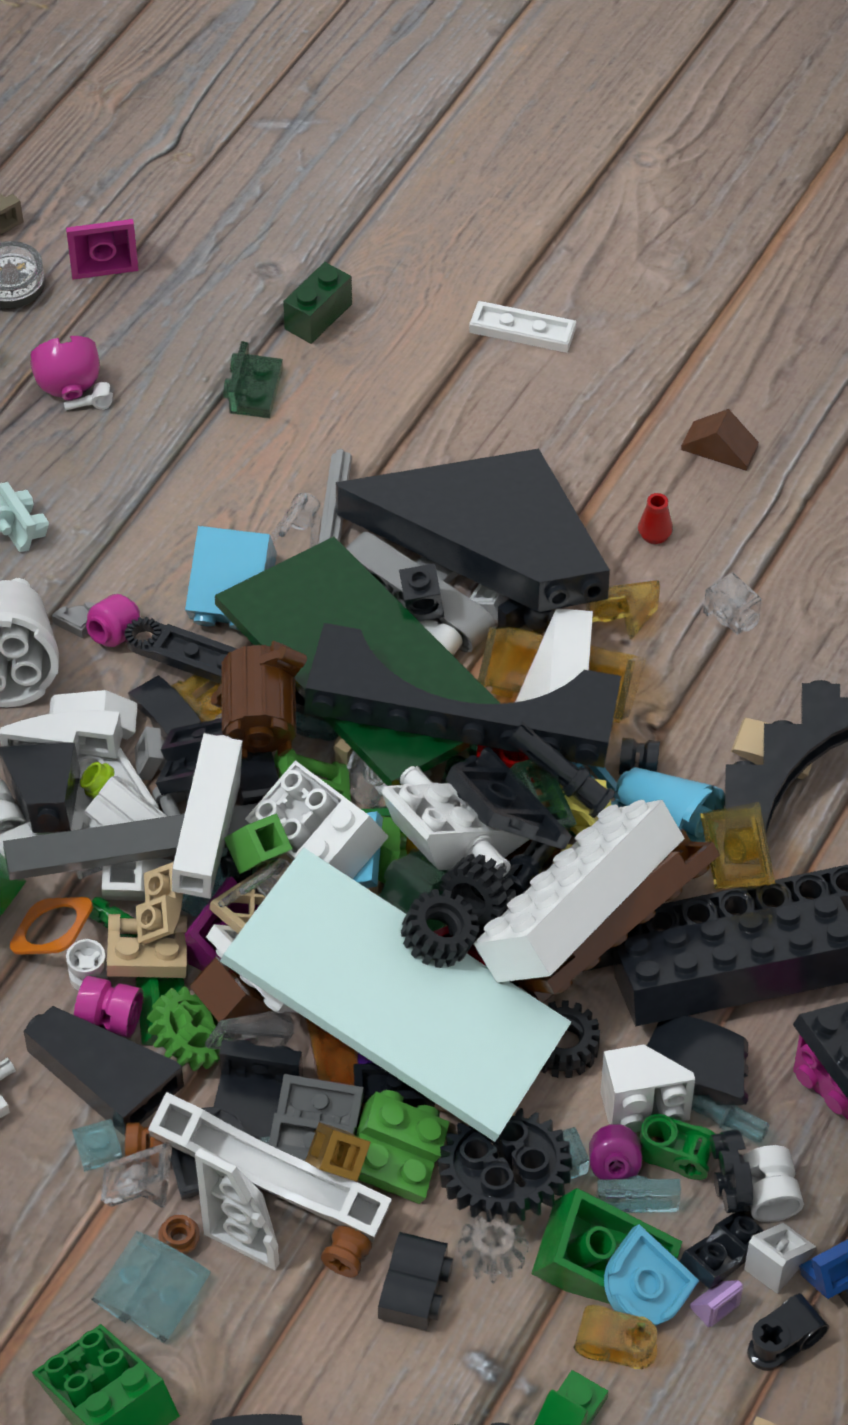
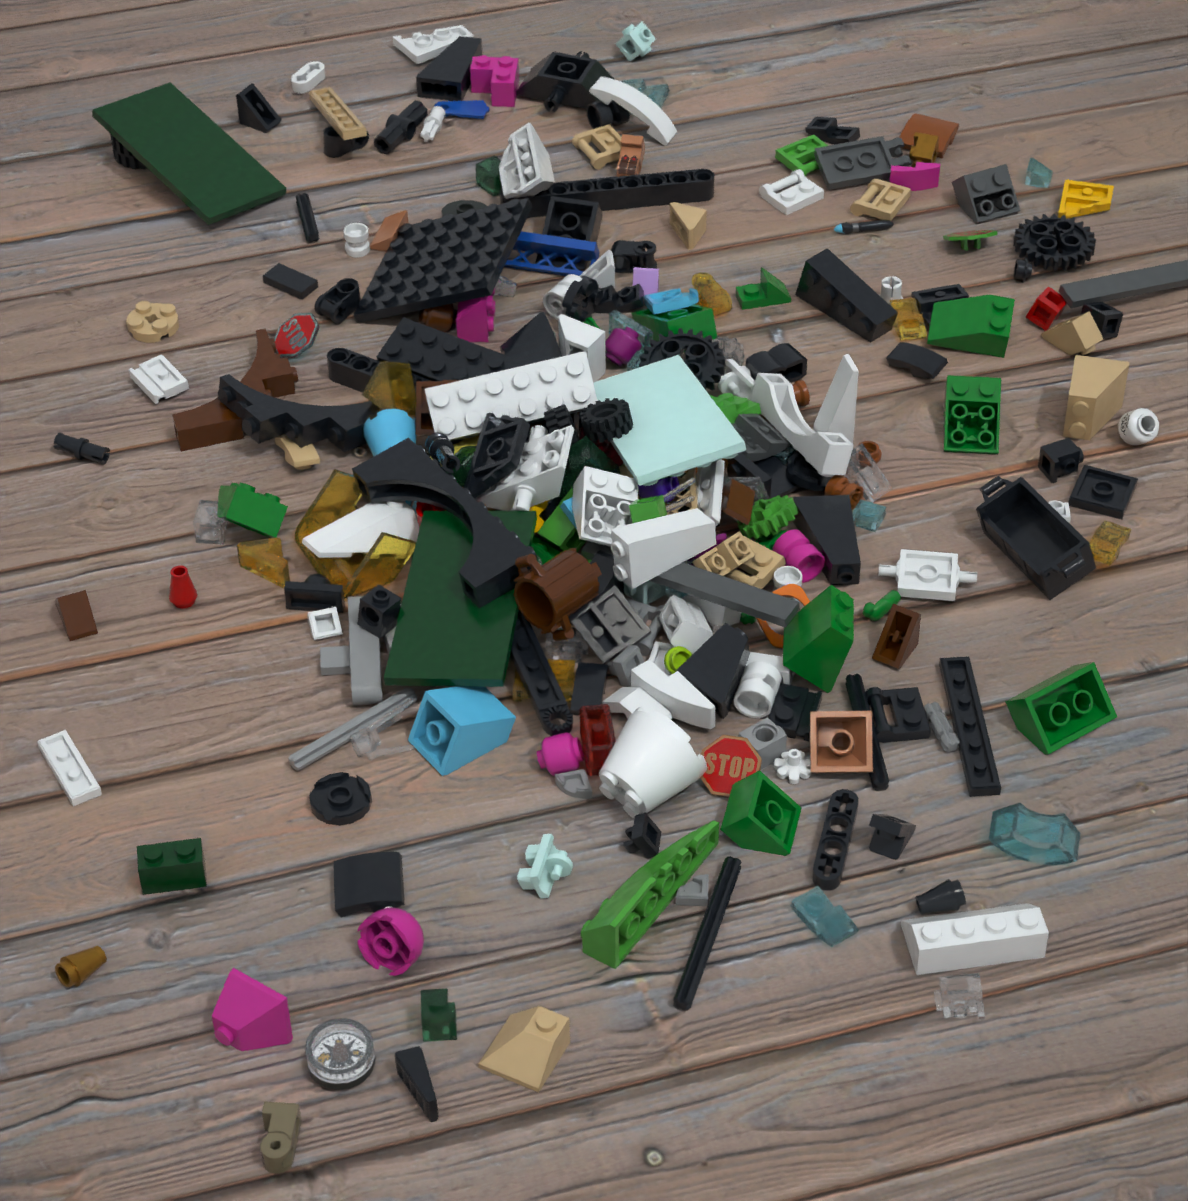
camera: 135 degrees left, 10 degrees down
clear light blue slope [91,1231,211,1343] -> none
clear green bracket [223,341,283,419] -> none
pearl gold brick [305,1122,371,1182] -> none
black slope [335,448,610,612] -> none
none -> pearl gold cone [55,945,107,988]
none -> green slope [217,482,288,538]
none -> black tile [309,772,372,826]
none -> black slope [333,852,405,918]
none -> clear red brick [579,704,616,776]
none -> white hips [718,359,755,400]

